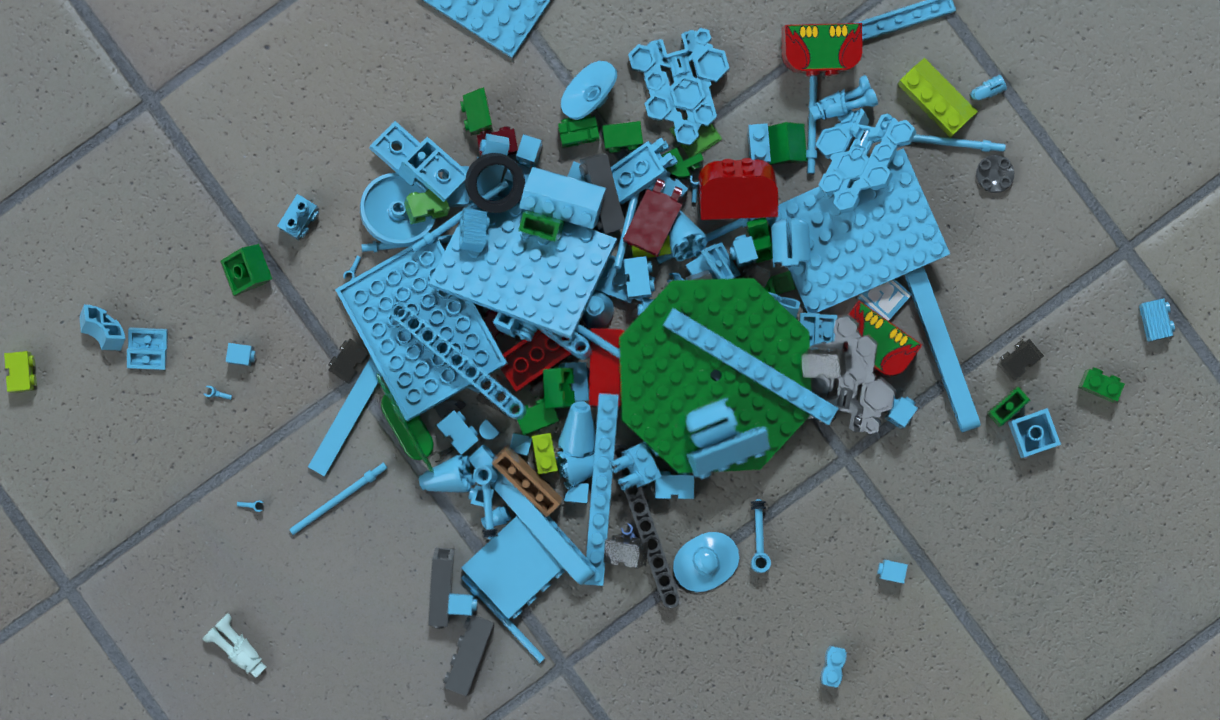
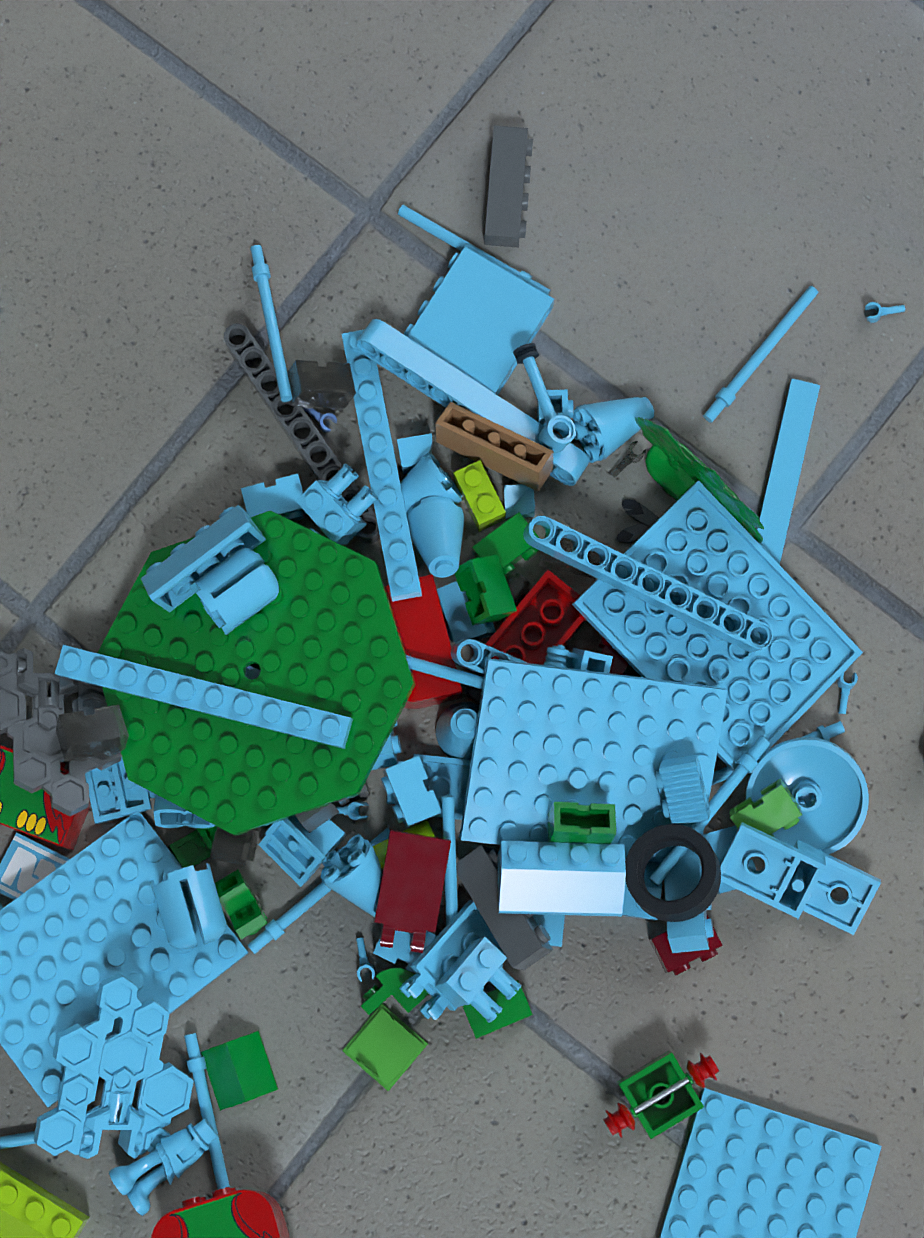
camera: 165 degrees right, 5 degrees down
light aqua piece [202,613,266,678] -> none
clear smoke brick [328,339,370,384] -> none
dark grey slope [428,548,455,629] -> none
medium azure brick [436,410,479,455] -> none
medium azure brick [448,593,478,615] -> none
green slope [460,88,493,136] -> none
medium azure brick [479,420,500,440] -> none
medium azure cone [481,506,511,529] -> none
medium azure brick [516,134,542,168] -> none
green brick [558,114,600,148] -> none
medium azure hat [561,61,617,120] -> none
medium azure piece [628,28,730,146] -> none
medium azure hat [673,532,739,592] -> none
red brick [699,158,778,220] -> none
medium azure brick [729,235,758,268] -> none
medium azure brick [747,123,771,164] -> none
medium azure piece [750,499,771,573] -> none
none -> medium azure bar [250,245,293,402]
none -> medium azure brick [435,937,522,1023]
none -> green brick [603,1051,719,1139]

